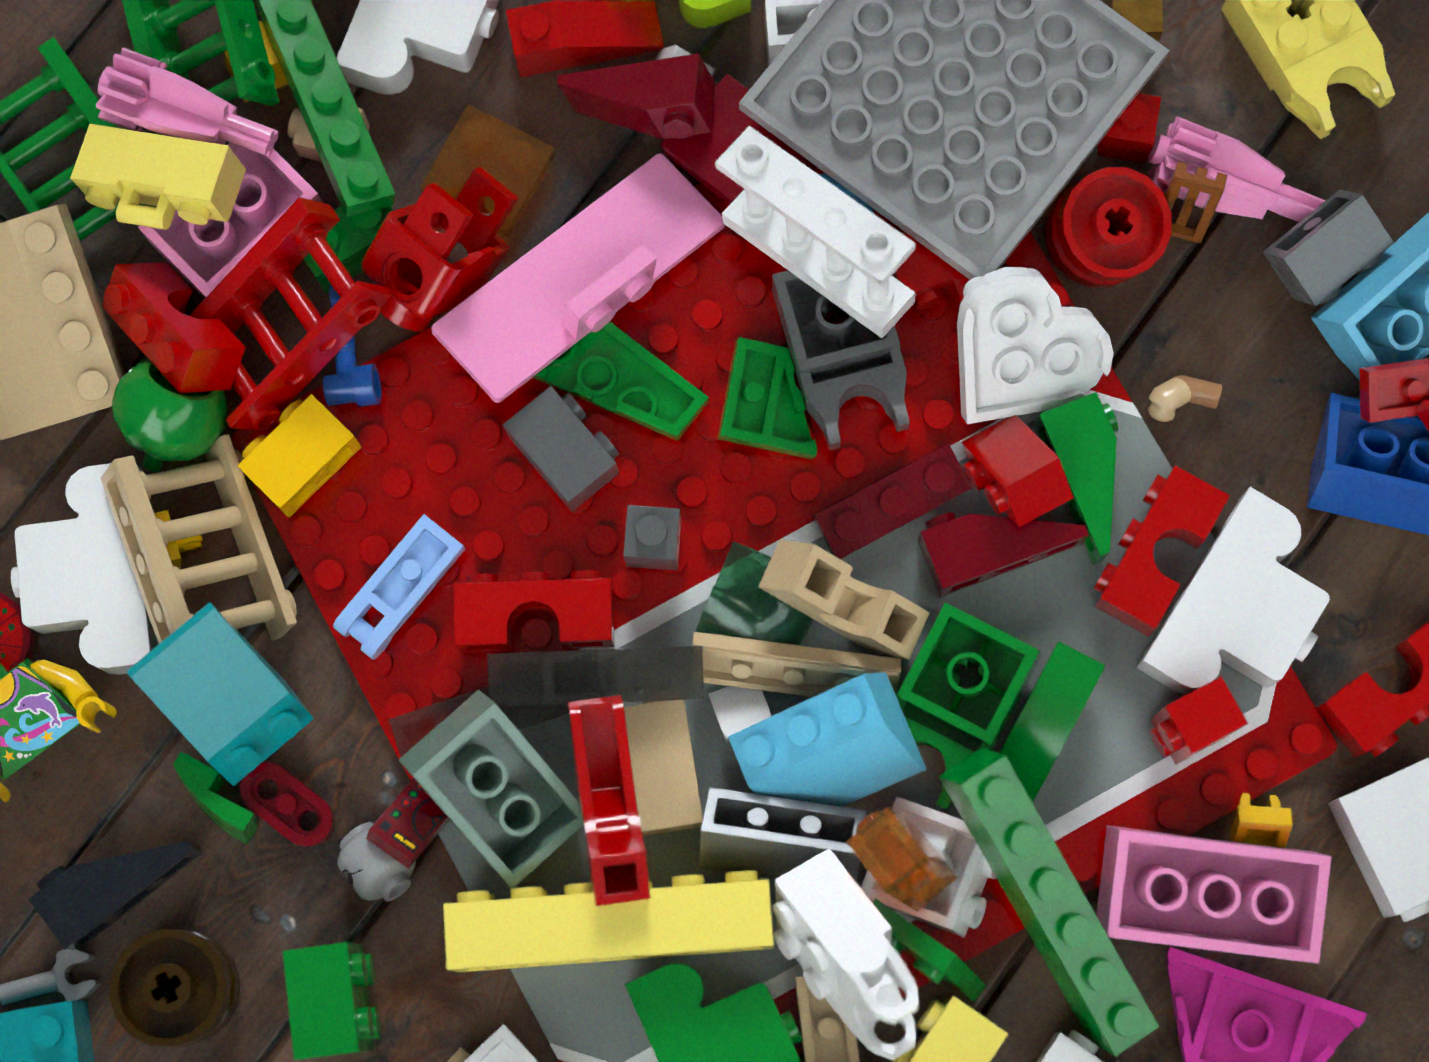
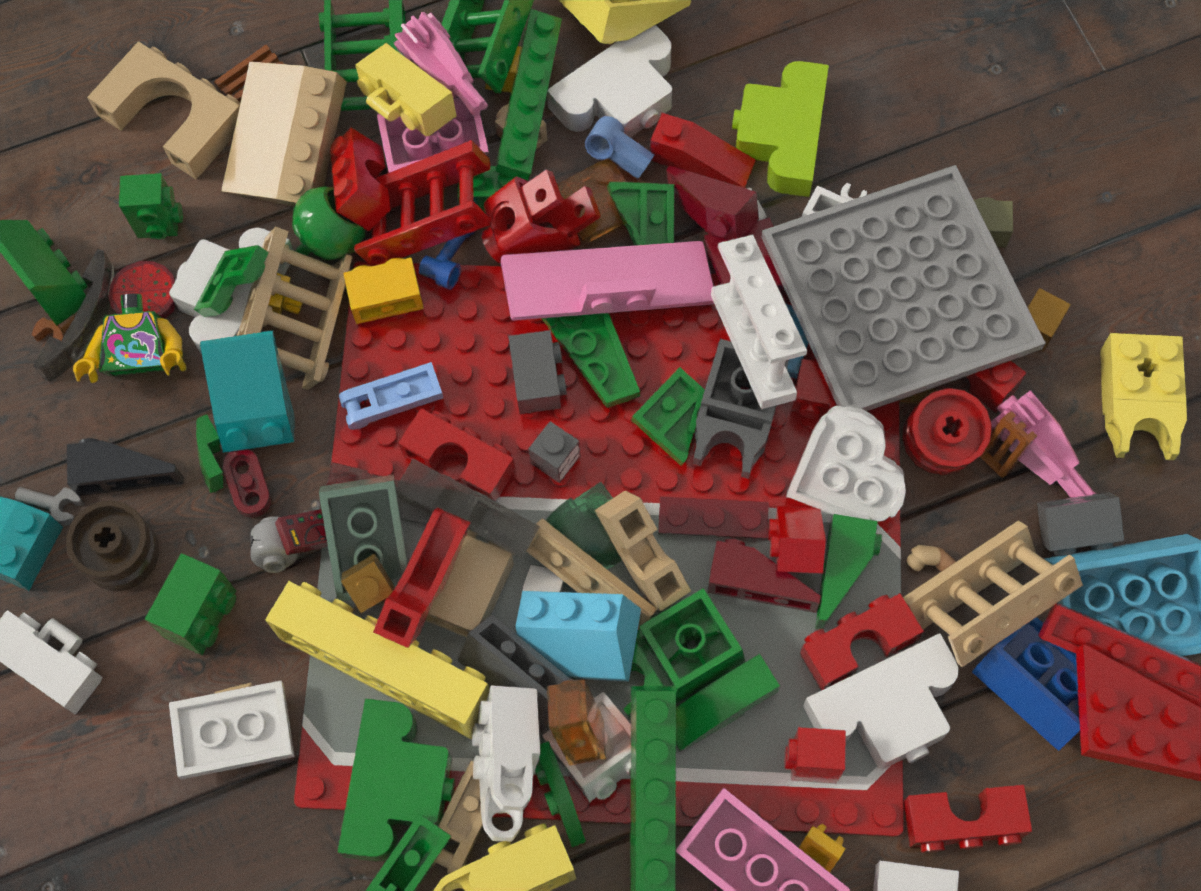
camera: 30 degrees right, 10 degrees down
none -> green plate [193,245,269,317]
none -> pearl gold brick [341,554,394,613]
none -> medium blue piece [585,116,654,179]
none -> green wing [607,182,674,246]
none -> tan fence [903,520,1083,667]

